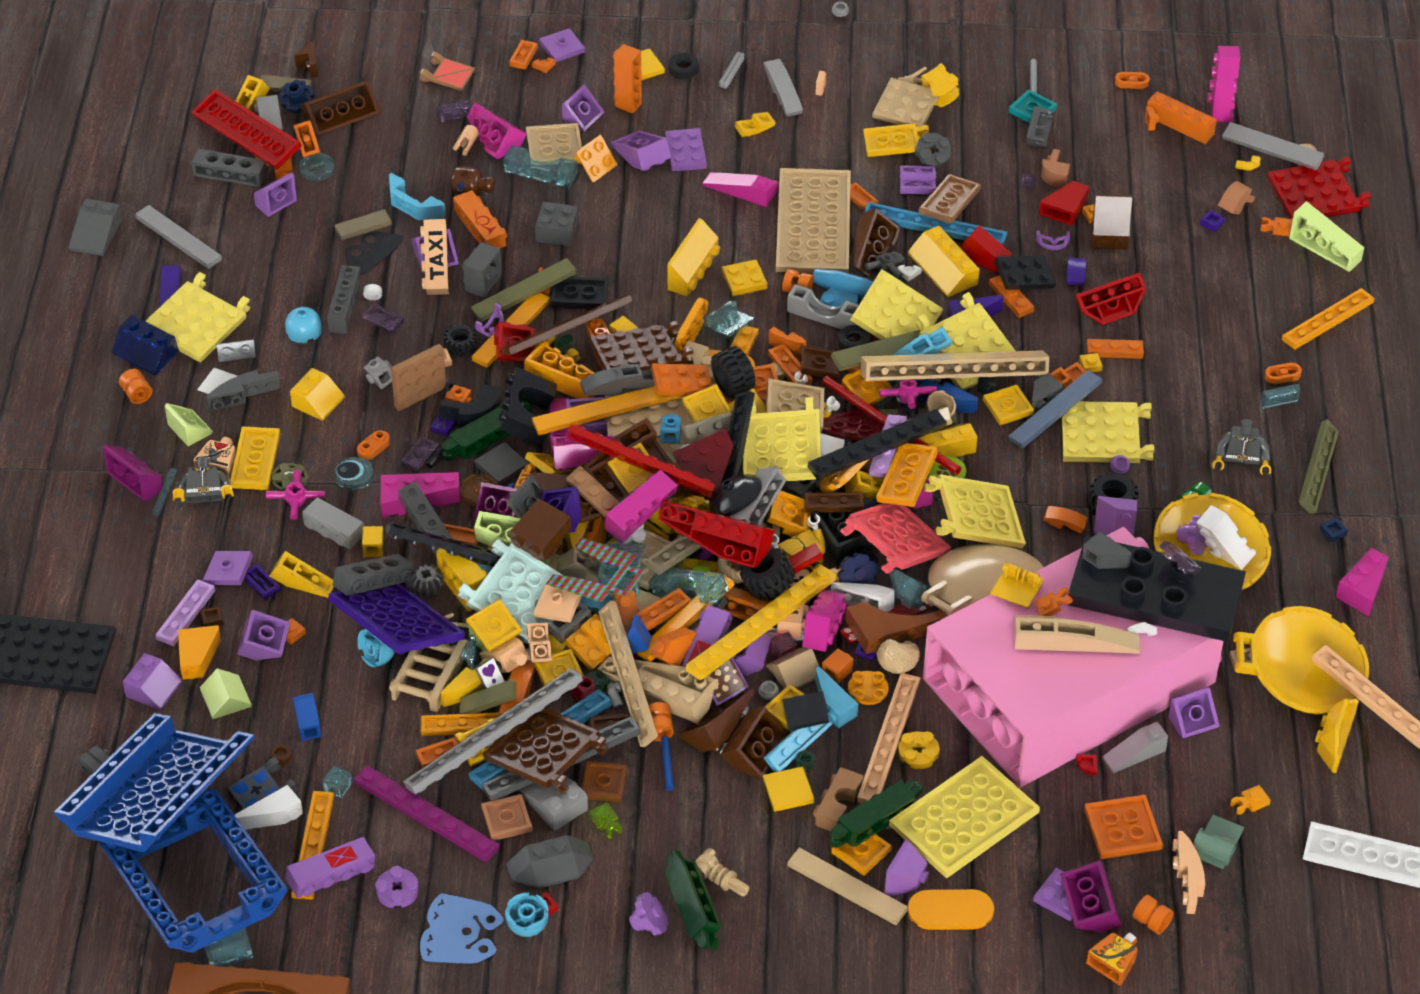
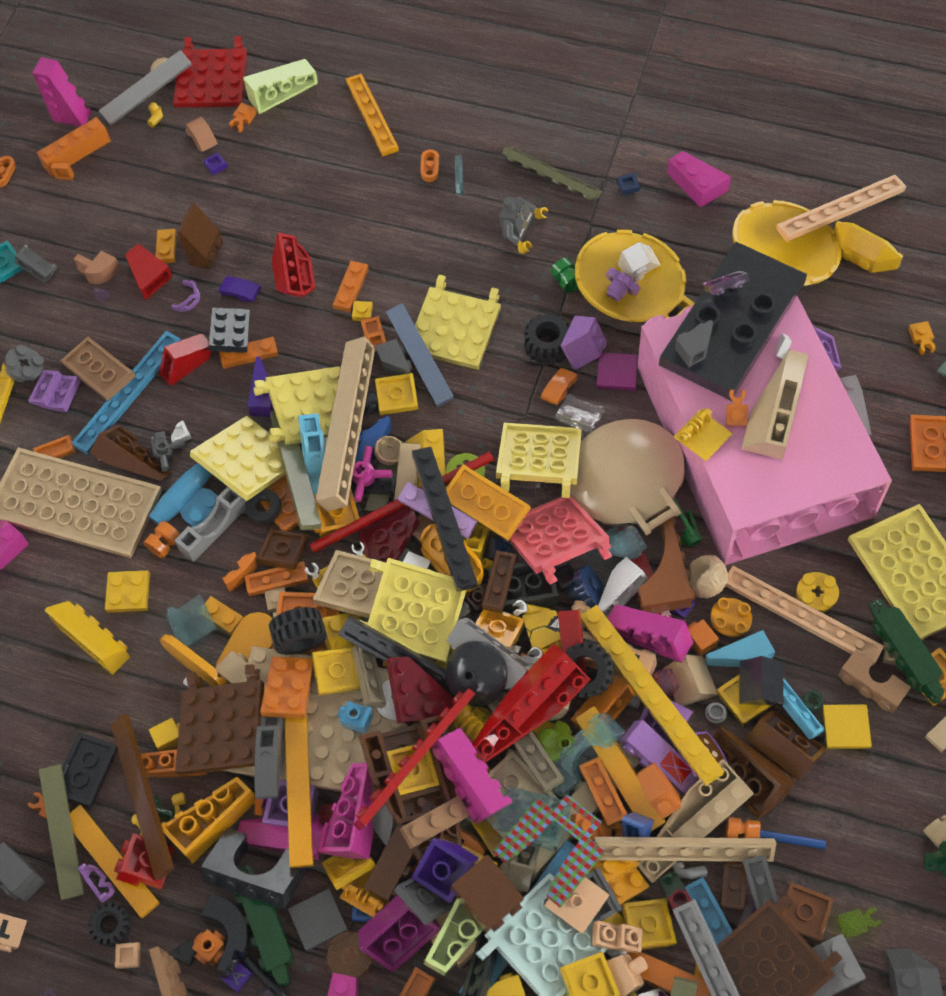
camera: 70 degrees left, 15 degrees up
yellow slope [908,226,979,297] -> none
medium lavender plate [1110,455,1130,474] -> none
none -> clear plate [555,393,605,433]

